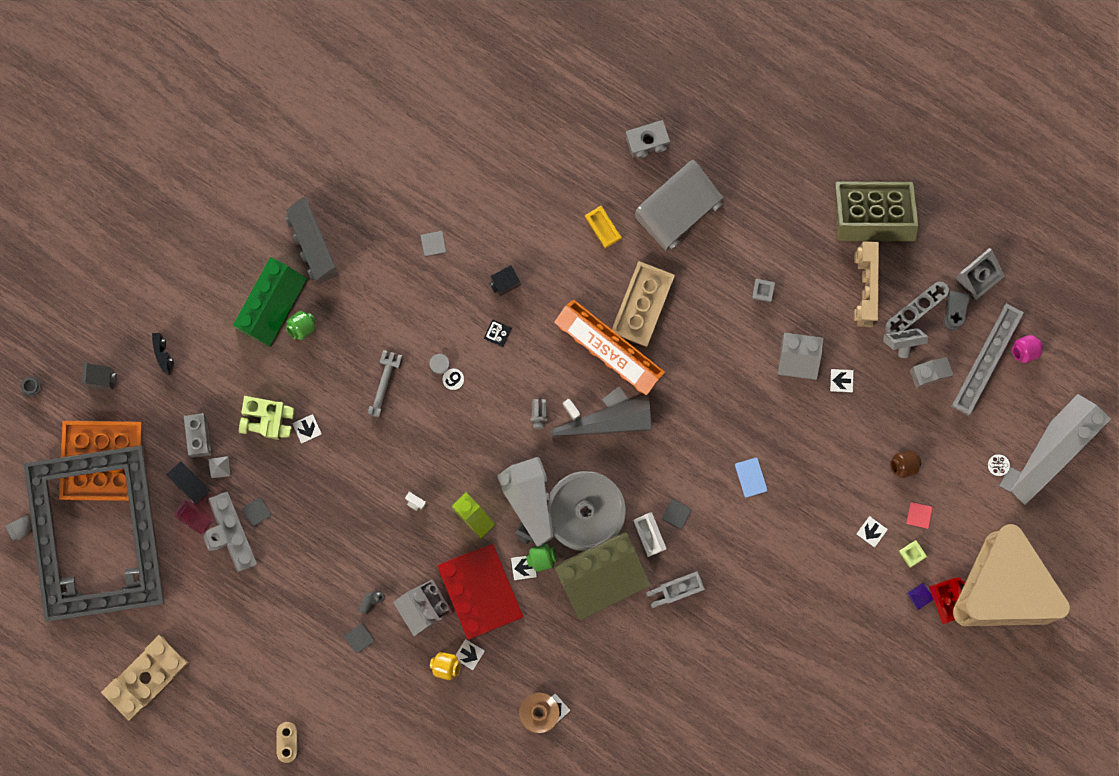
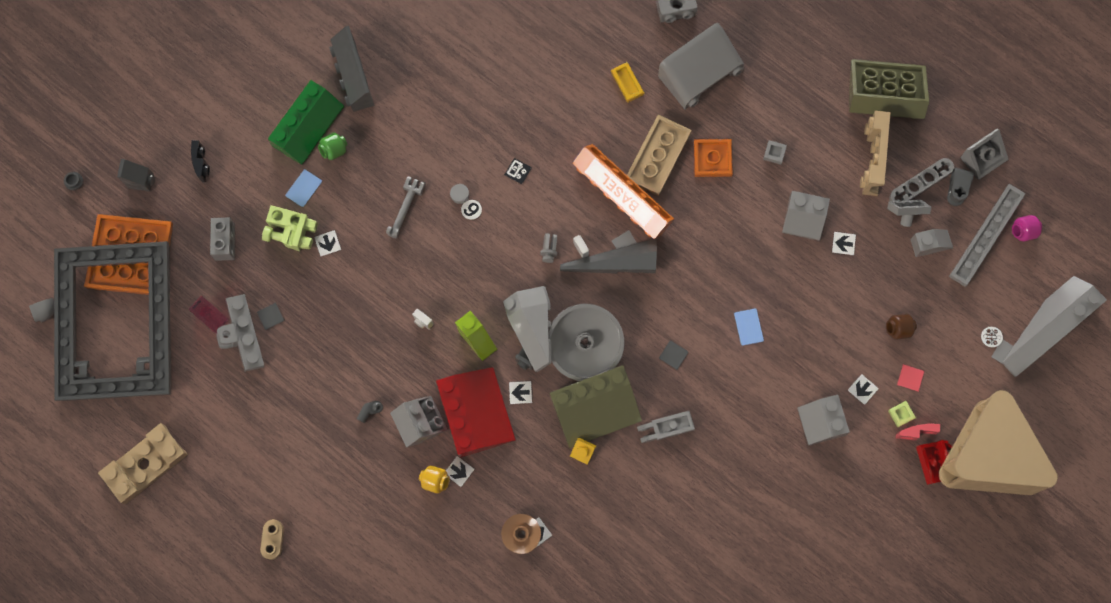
camera: 10 degrees right, 5 degrees down
black slope [166,461,210,505] -> none
light grey slope [209,456,231,479] -> none
dark grey sticker [344,623,374,654] -> none
light grey sticker [420,231,446,256] -> none
black brick [489,265,521,296] -> none
bright green head [526,544,557,572] -> none
white plate [633,512,666,557] -> none
dark purple slope [907,583,933,610] -> none
none -> light blue sticker [285,170,322,207]
none -> yellow plate [570,438,596,465]
none -> orange tile [694,139,733,177]
none -> light grey slope [797,395,850,445]
none -> coral slope [896,424,940,440]

